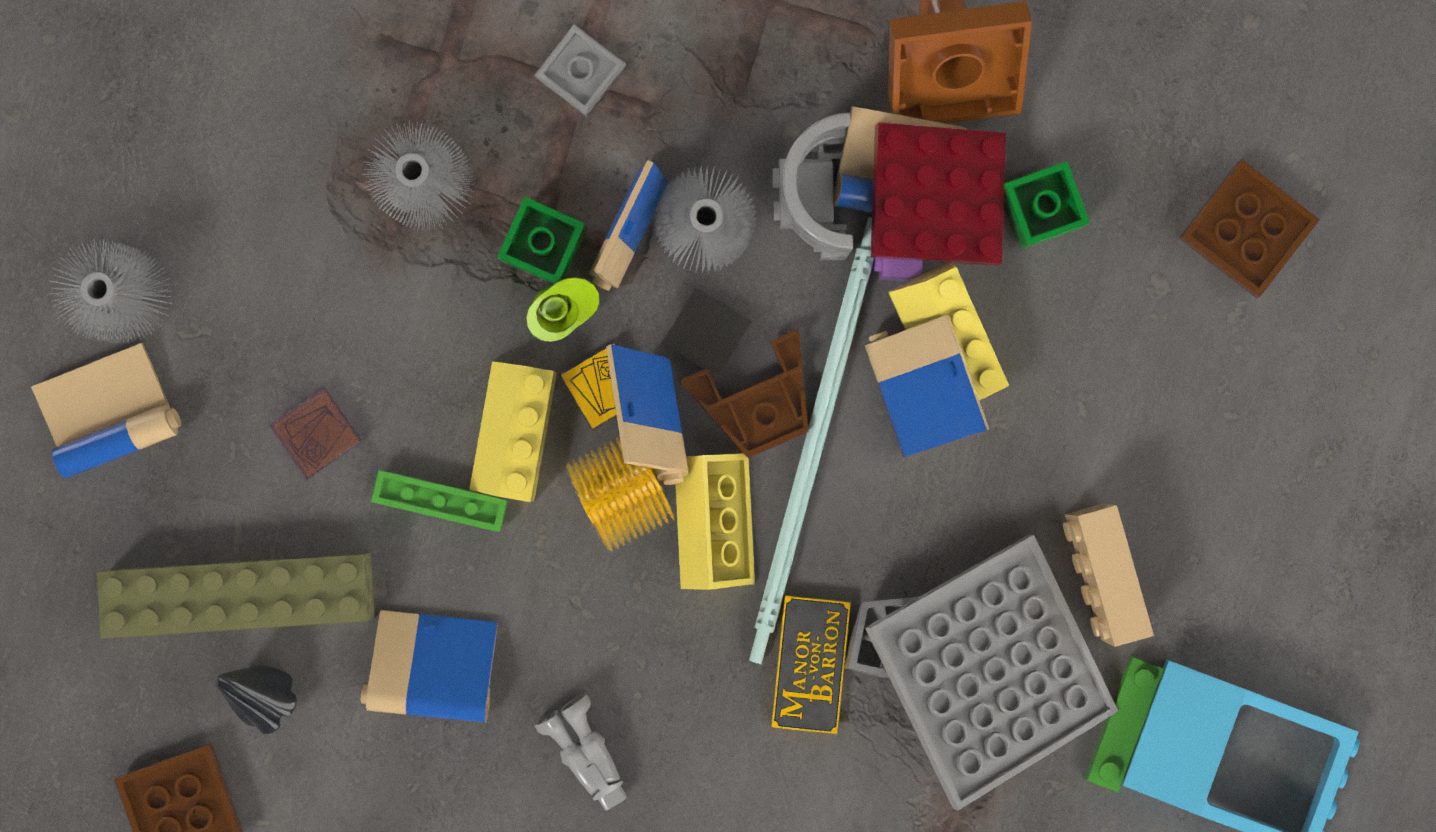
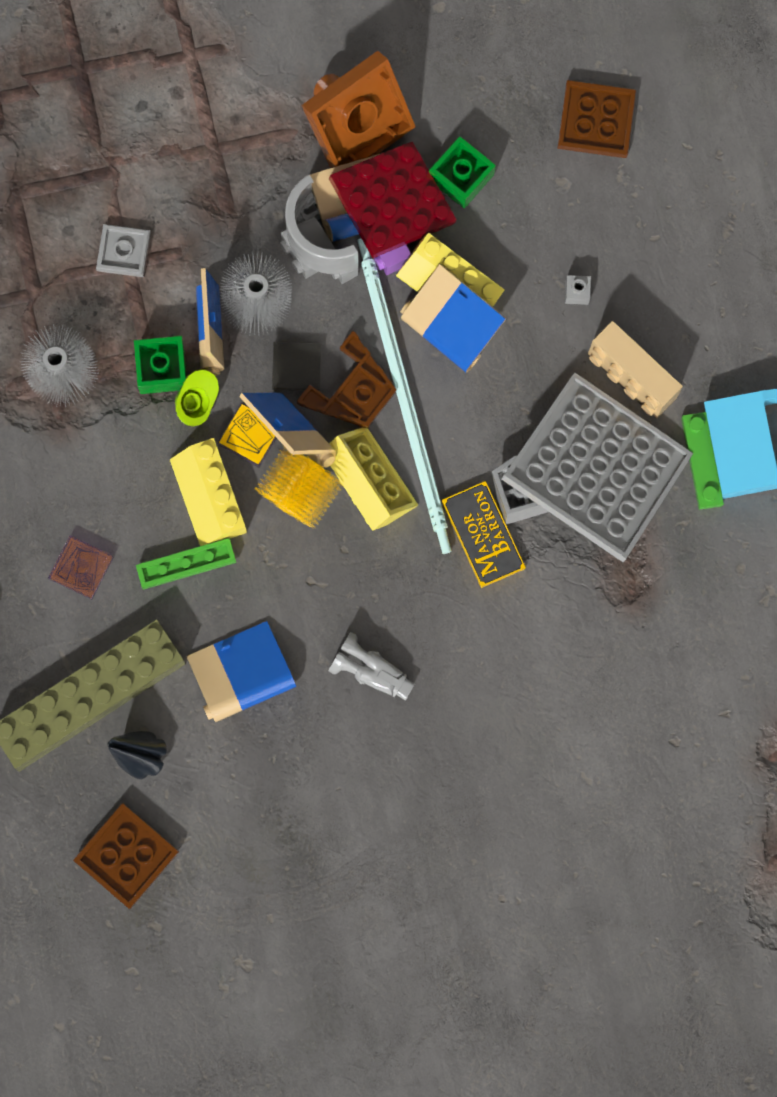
camera: 30 degrees left, 10 degrees down
none -> light grey plate [565,275,591,305]

